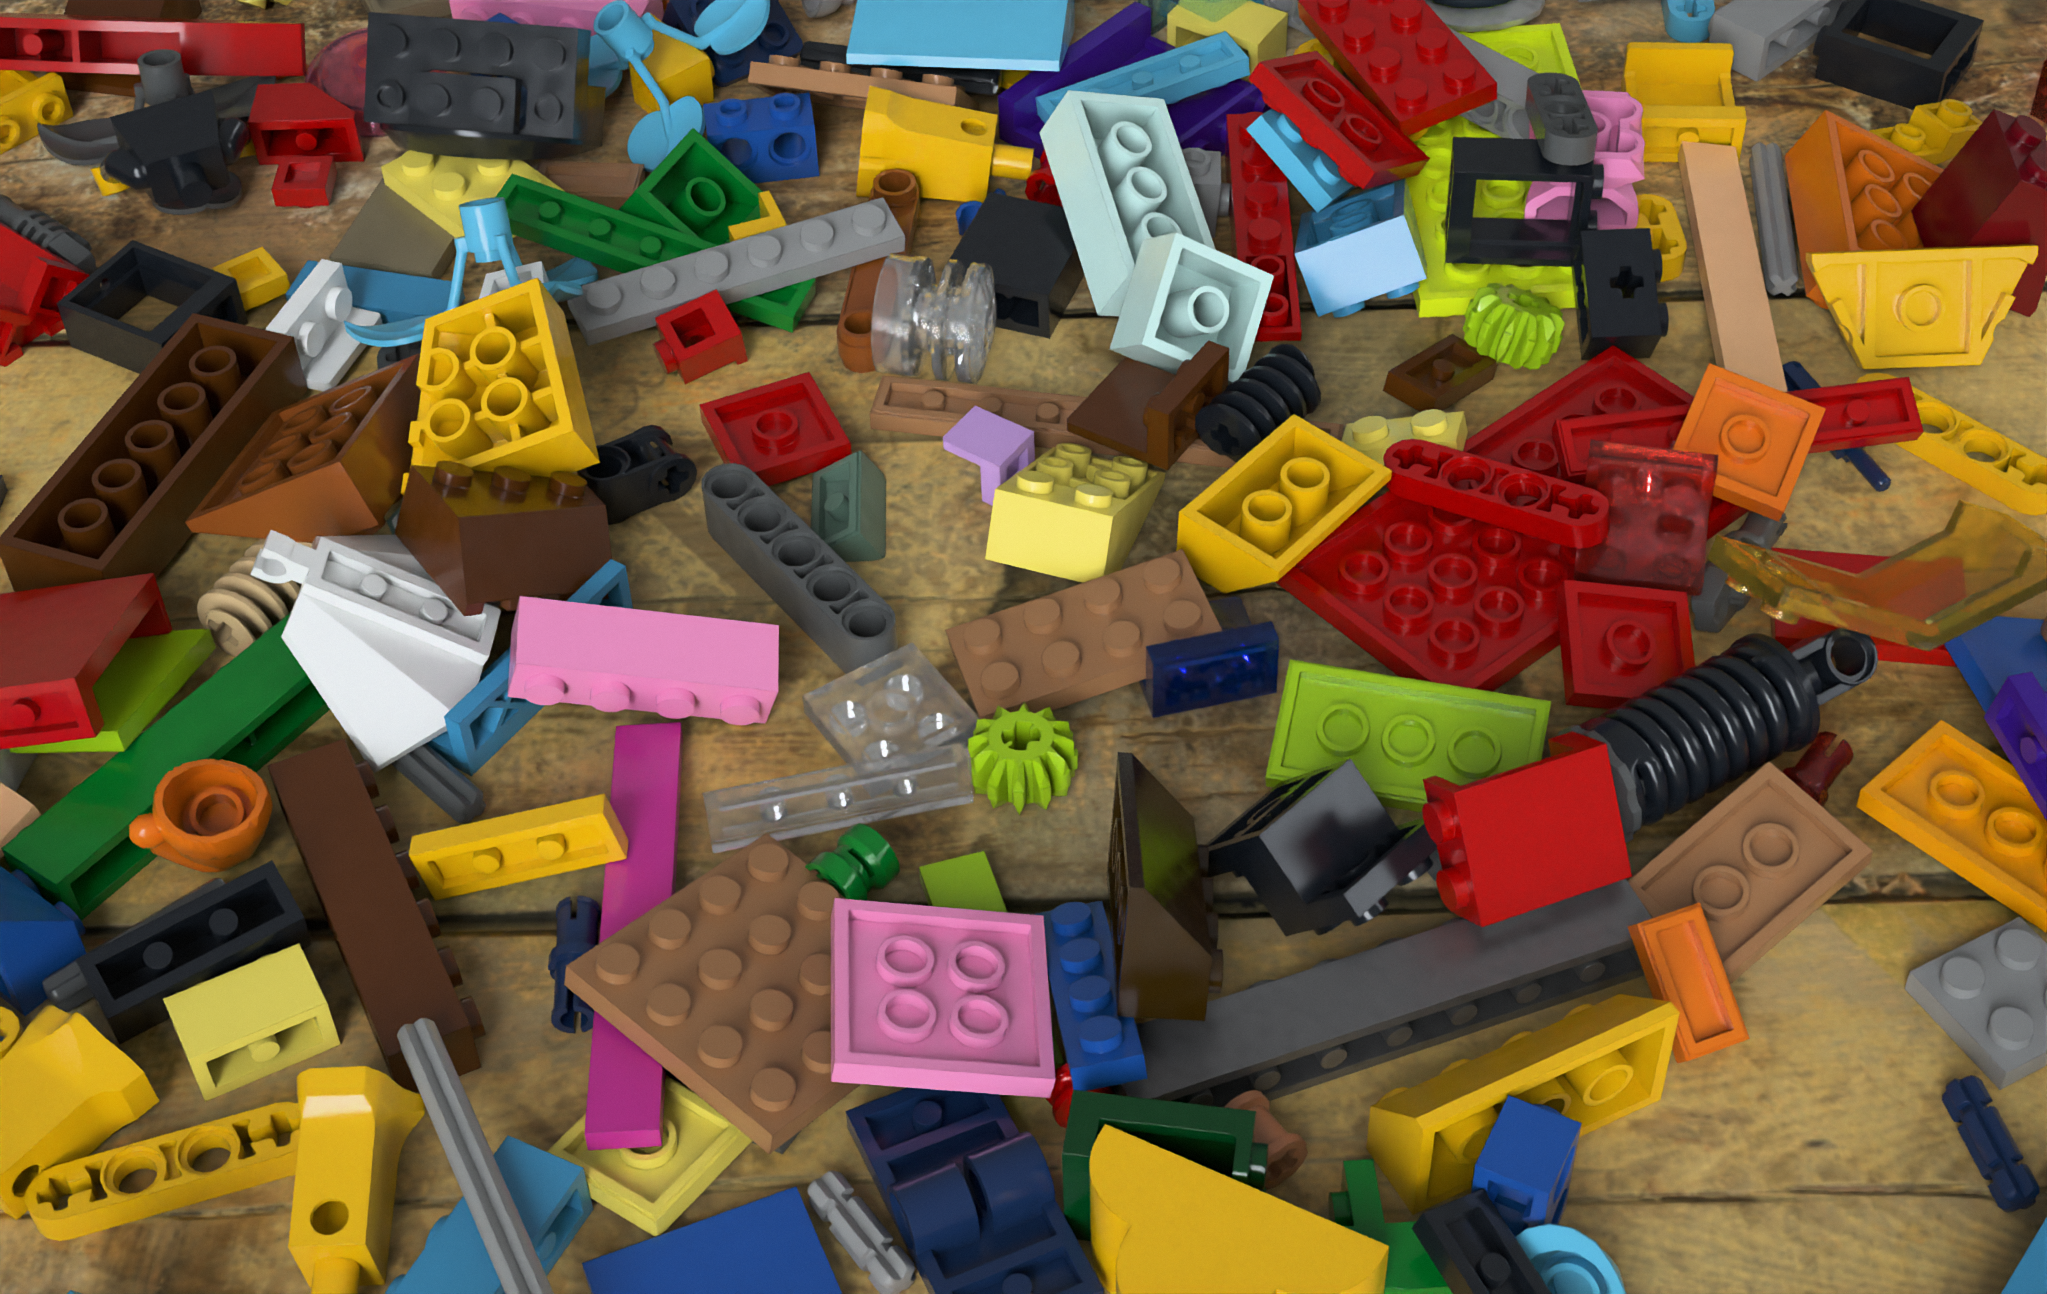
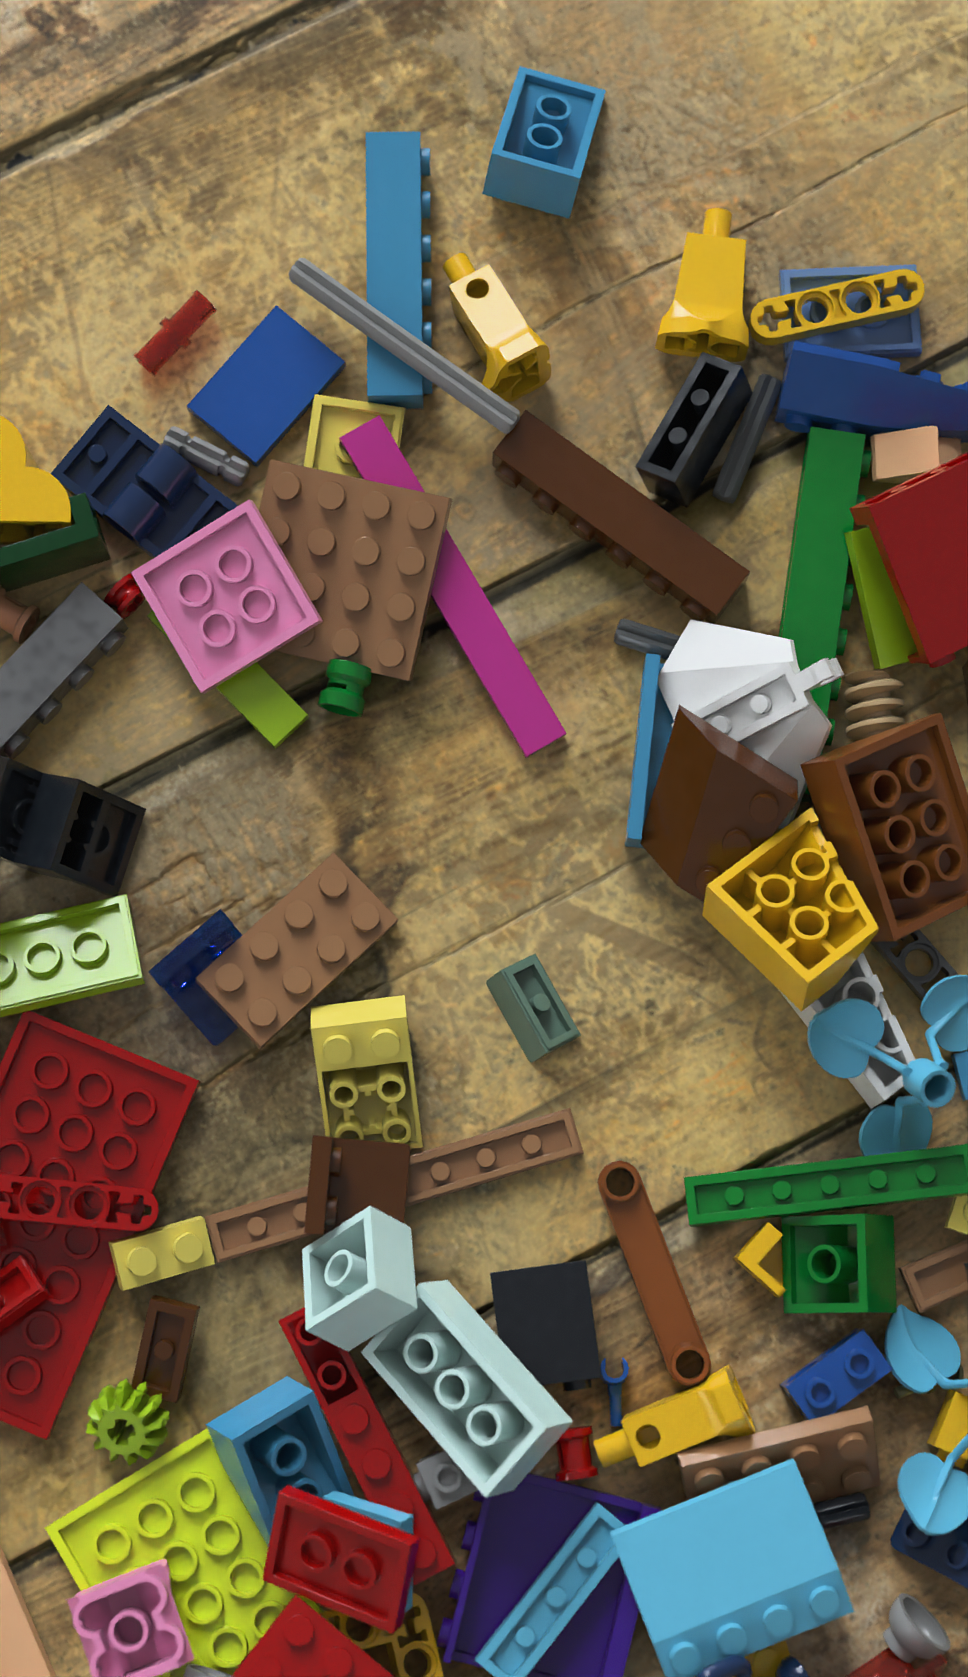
camera: 150 degrees right, 35 degrees up
yellow beam [25,1102,300,1241] -> none
orange piece [129,759,273,872] -> none
light yellow brick [163,943,341,1102] -> none
yellow plate [409,793,628,901] -> none
bright pink brick [507,596,779,725] -> none
dark blue pin [548,896,600,1033] -> none
light grey plate [568,197,905,346] -> none
black piece [577,425,697,525] -> none
red brick [653,289,748,384] -> none
red plate [699,372,852,487] -> none
dark grey beam [701,463,899,684] -> none
clear tile [702,742,974,854] -> none
clear plate [802,642,980,793] -> none
clear wheel [871,253,997,385] -> none
lavender panel [943,406,1035,506] -> none
lime gear [965,701,1078,815] -> none
blue plate [1034,901,1148,1091] -> none
dark brown slope [1107,752,1224,1021] -> none
yellow slope [1176,414,1392,593] -> none
black piece [1195,344,1321,463] -> none
black window [1444,137,1604,267] -> none
dark grey beam [1525,73,1598,165] -> none
black brick [1570,228,1669,360] -> none
yellow beam [1635,194,1687,282] -> none

